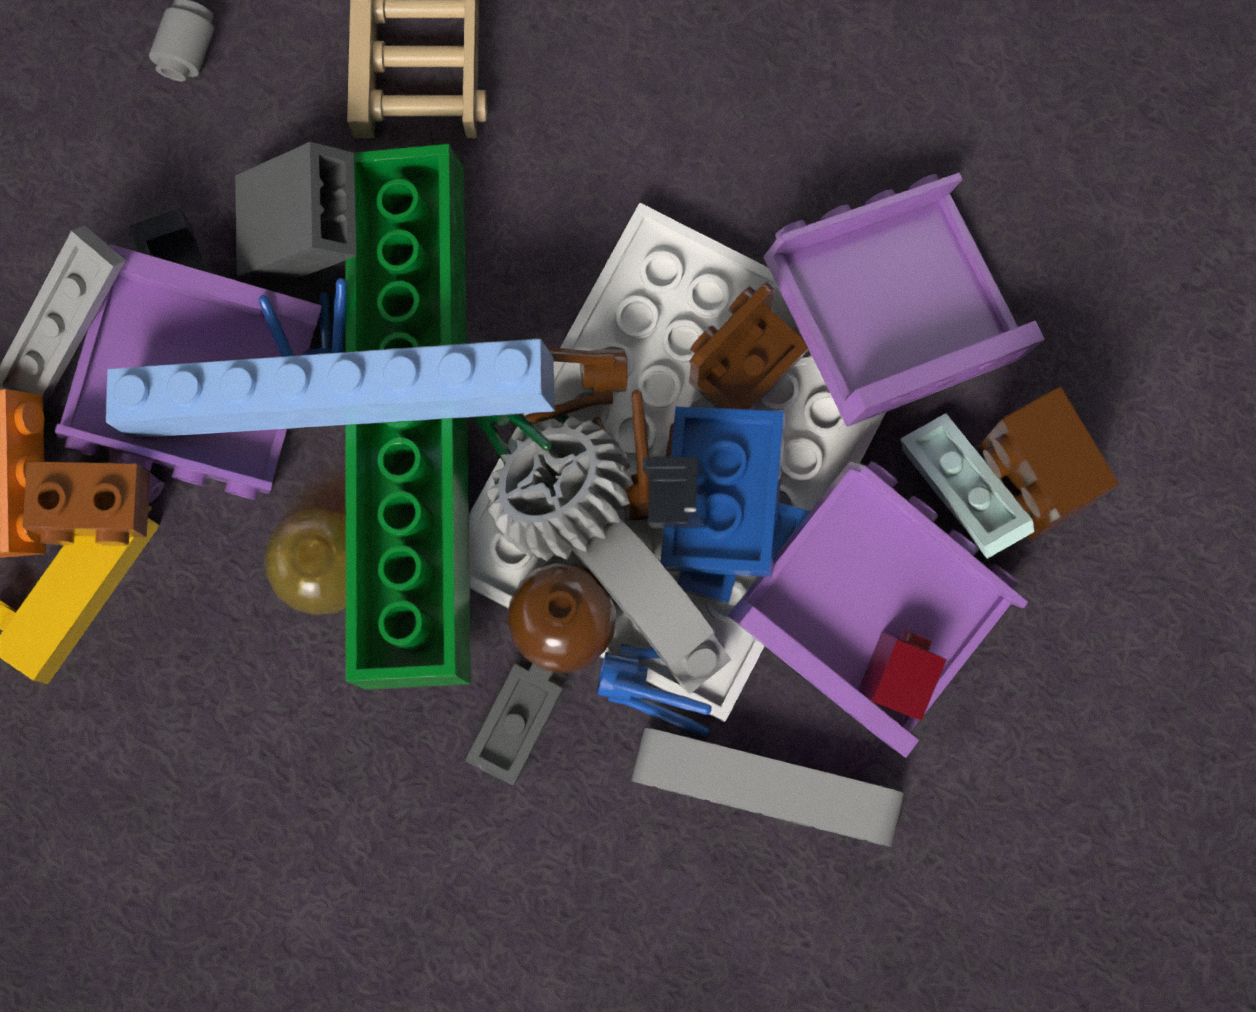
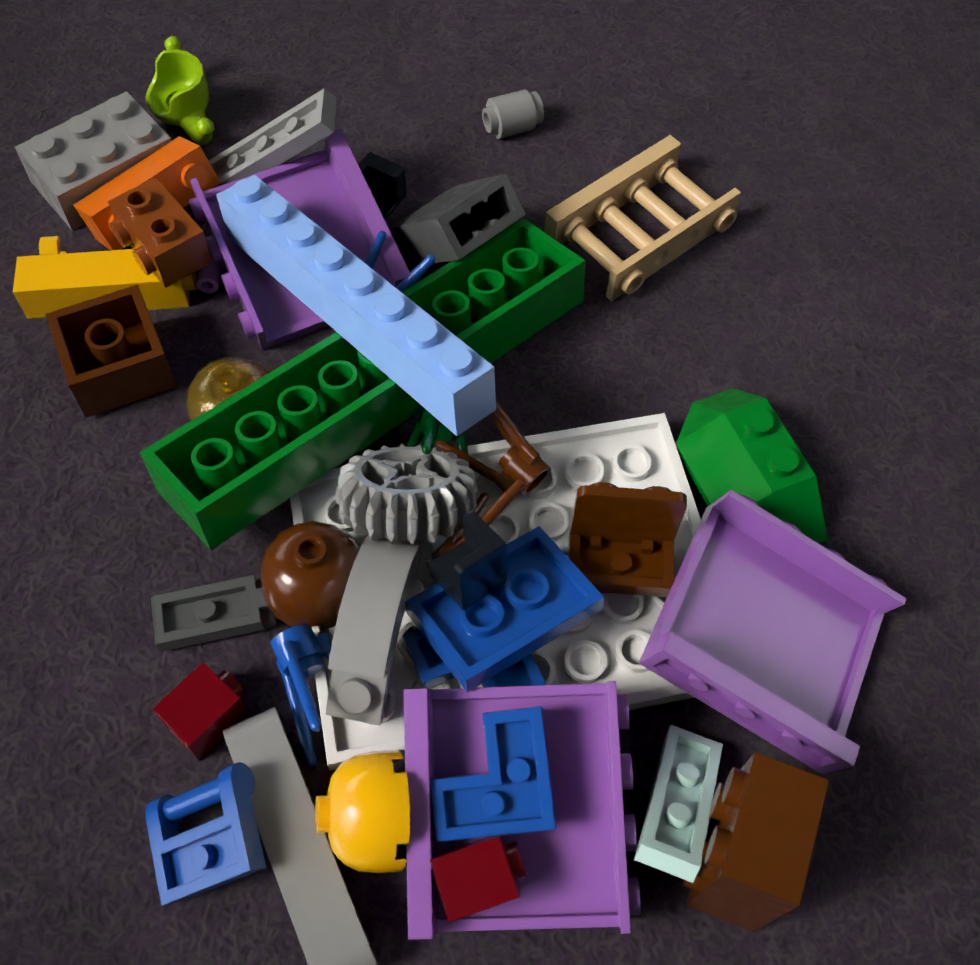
camera: 45 degrees right, 20 degrees down
none -> reddish brown brick [45,285,177,418]
none -> blue plate [145,762,266,906]
none -> dark red brick [152,662,249,761]
none -> yellow cylinder [315,750,410,873]
none -> blue plate [430,706,557,842]
none -> green wedge [676,388,828,545]

